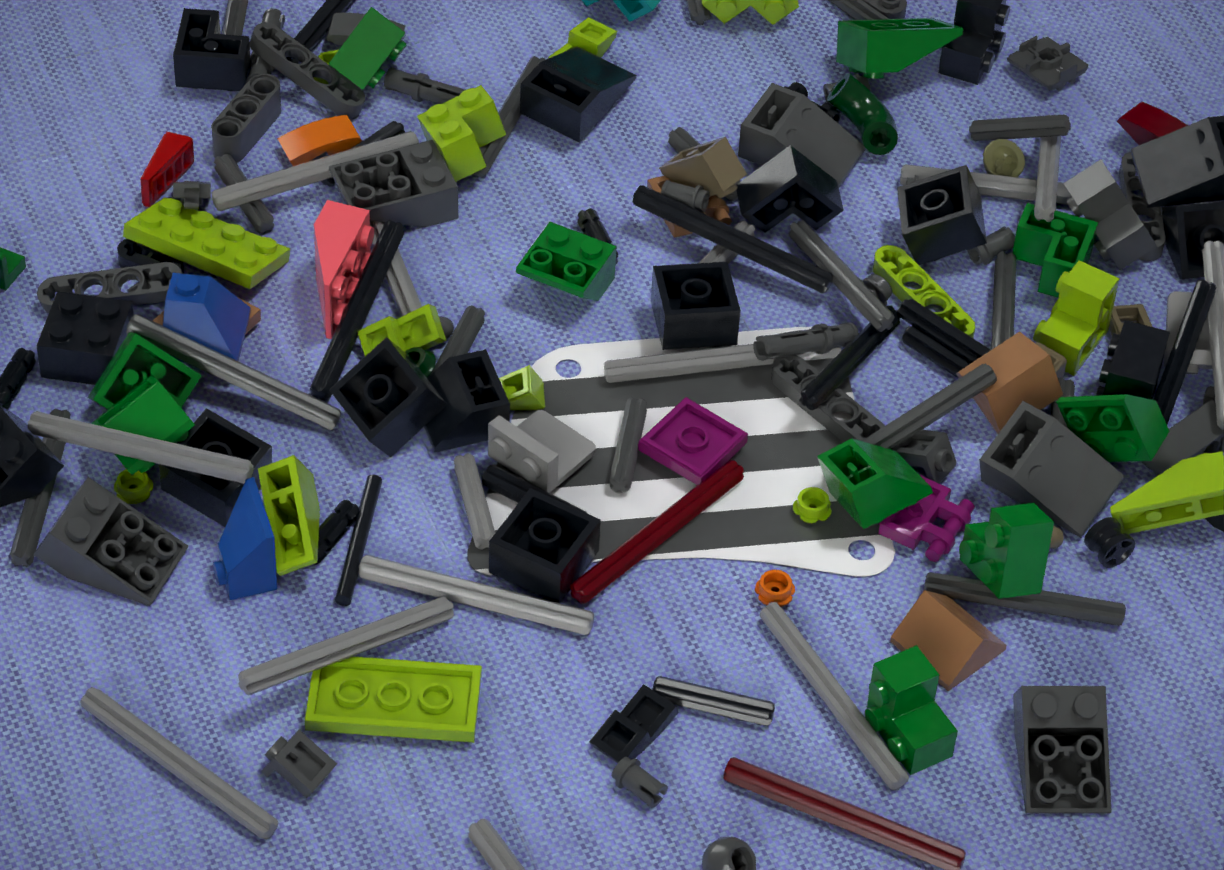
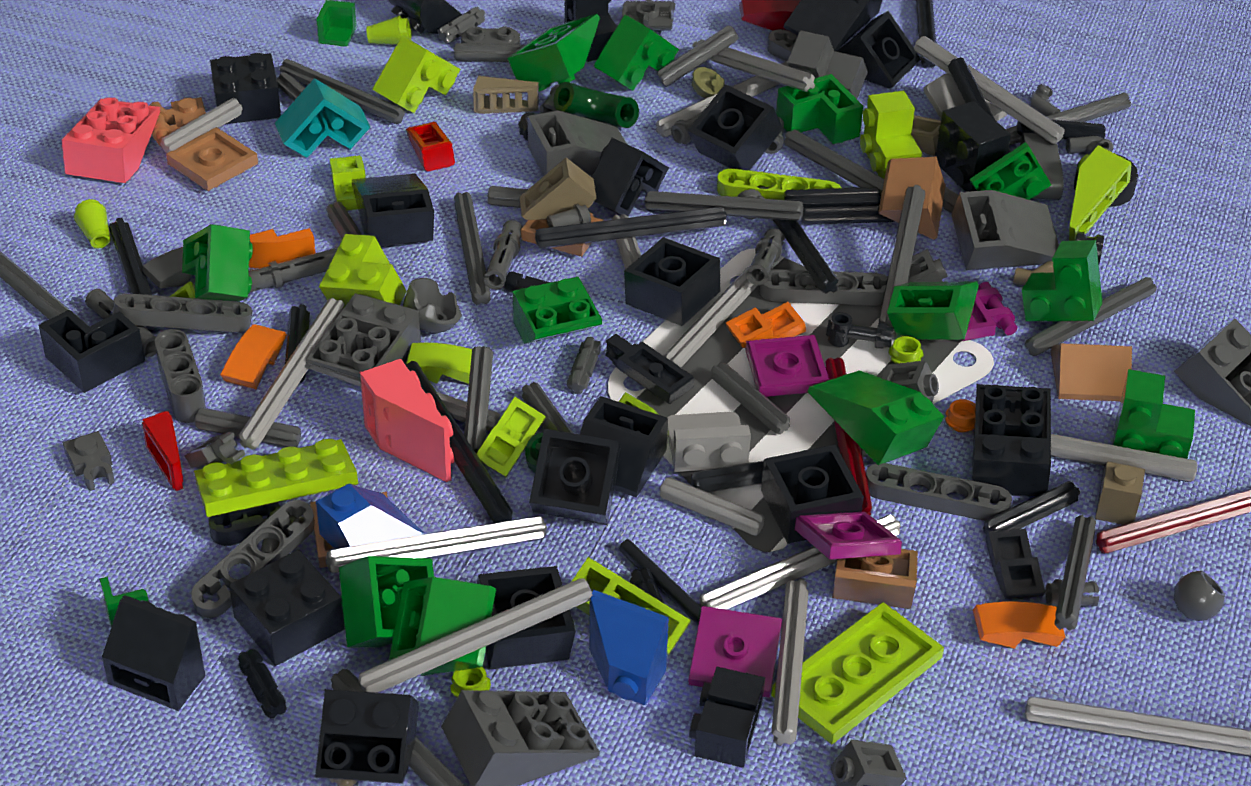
camera: 45 degrees left, 5 degrees down
none -> dark grey plate [63,431,115,491]
none -> orange slope [249,228,316,268]
none -> dark grey hair [403,278,462,333]
none -> red slope [406,122,455,172]
none -> lime slope [406,343,472,384]
none -> dark grey axle [454,192,491,305]
none -> dark grey axle [464,346,493,454]
none -> dark tan slope [473,76,539,114]
none -> dark grey pin [484,220,523,290]
none -> dark grey axle [567,336,602,394]
none -> green brick [594,14,679,91]
none -> black hinge [605,334,694,404]
none -> magenta plate [689,606,782,698]
none -> black piece [689,666,765,768]
none -> orange slope [726,302,806,348]
none -> magenta plate [795,512,902,560]
none -> green slope [807,370,945,466]
none -> black bar [826,312,894,349]
none -> medium nougat slope [832,549,918,609]
none -> dark grey beam [866,463,1012,521]
none -> dark grey bracket [882,360,939,402]
none -> black slope [972,384,1051,496]
none -> orange slope [973,601,1066,649]
none -> dark grey axle [1054,515,1096,631]
none -> dark tan slope [1095,461,1145,525]

